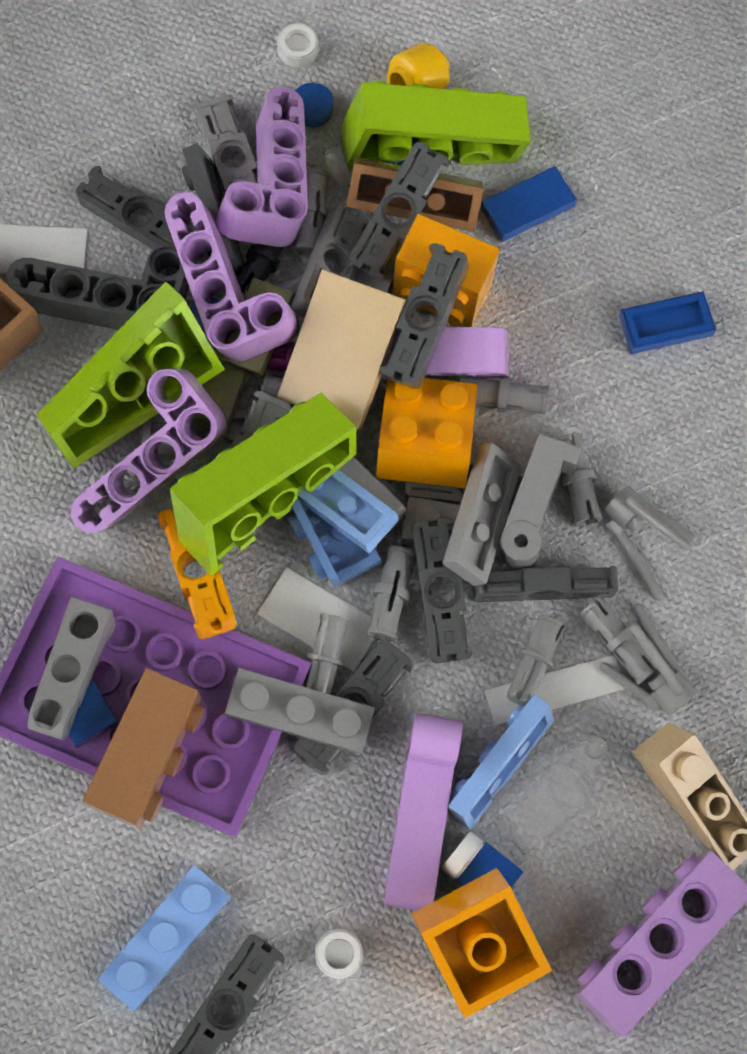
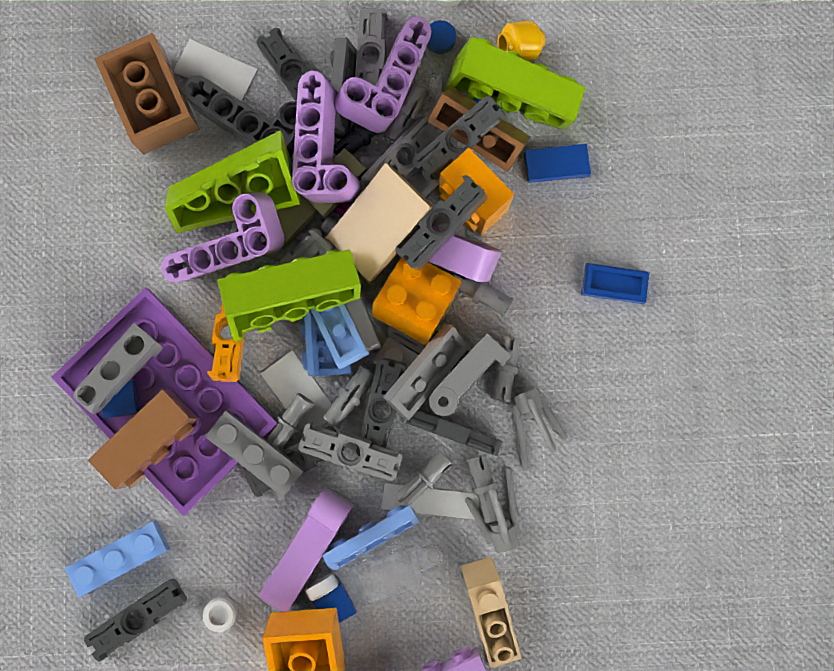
camera: 30 degrees right, 10 degrees up
none -> light grey piece [298,422,403,481]

